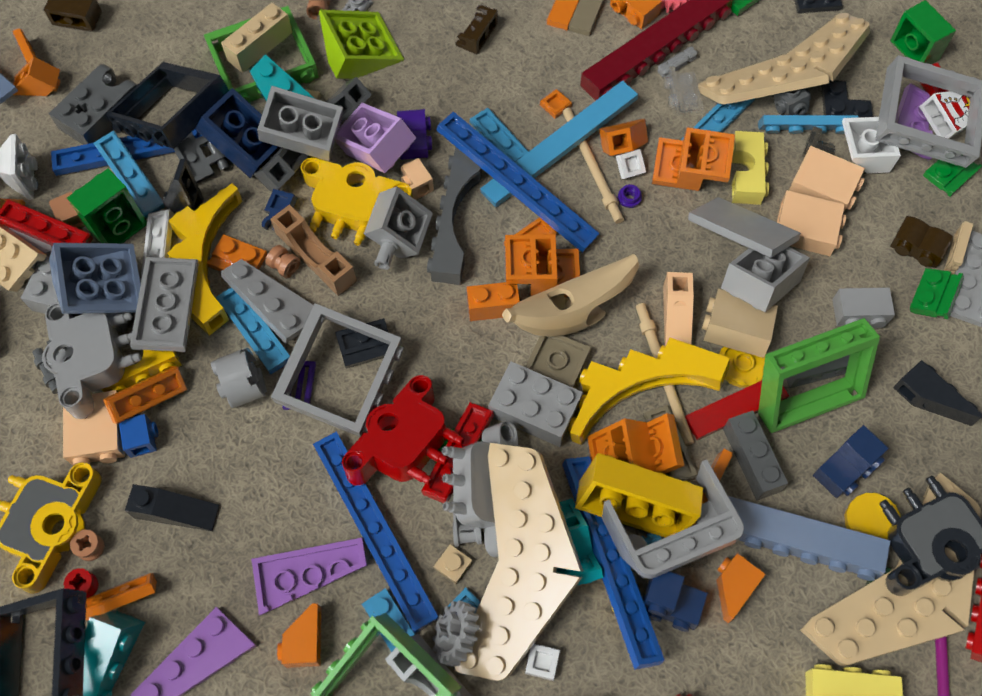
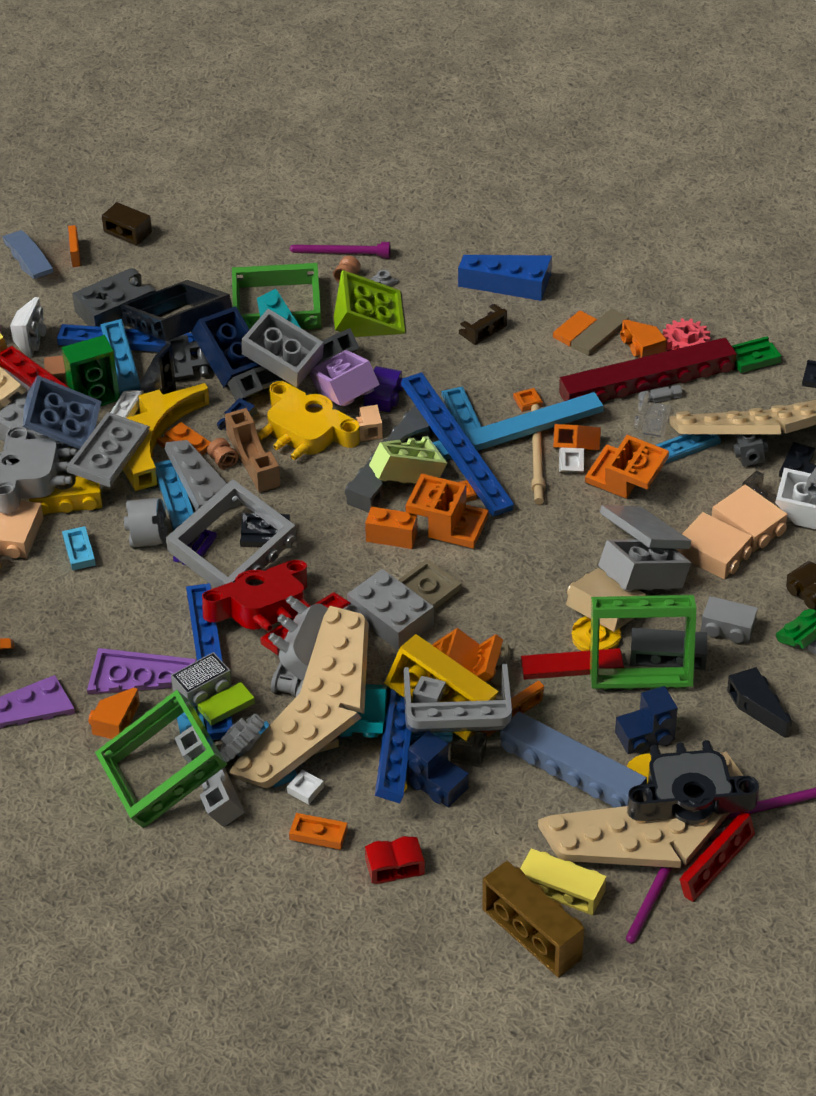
camera: 20 degrees right, 20 degrees down
orange slope [13,57,61,96] -> none
orange tile [103,366,187,424] -> none
blue brick [119,414,159,458] -> none
black slope [125,484,220,531] -> none
tan brick [221,2,293,73] -> none
light grey brick [364,186,433,270] -> none
tan plate [434,545,472,584] -> none
tan piece [502,254,639,337] -> none
yellow arch [568,338,730,445] -> none
dark purple plate [618,184,642,208] -> none
tan bar [636,303,694,445] -> none
light nougat slope [663,272,694,346] -> none
orange slope [717,553,766,623] -> none
dark grey brick [723,411,788,501] -> none
light yellow arch [732,131,769,205] -> none
dark azure plate [758,115,858,134] -> none
none -> medium azure plate [62,526,96,571]
none -> brick [171,652,232,708]
none -> lime tile [197,682,255,726]
none -> yellowish green wedge [369,436,447,483]
none -> light grey panel [413,676,446,703]

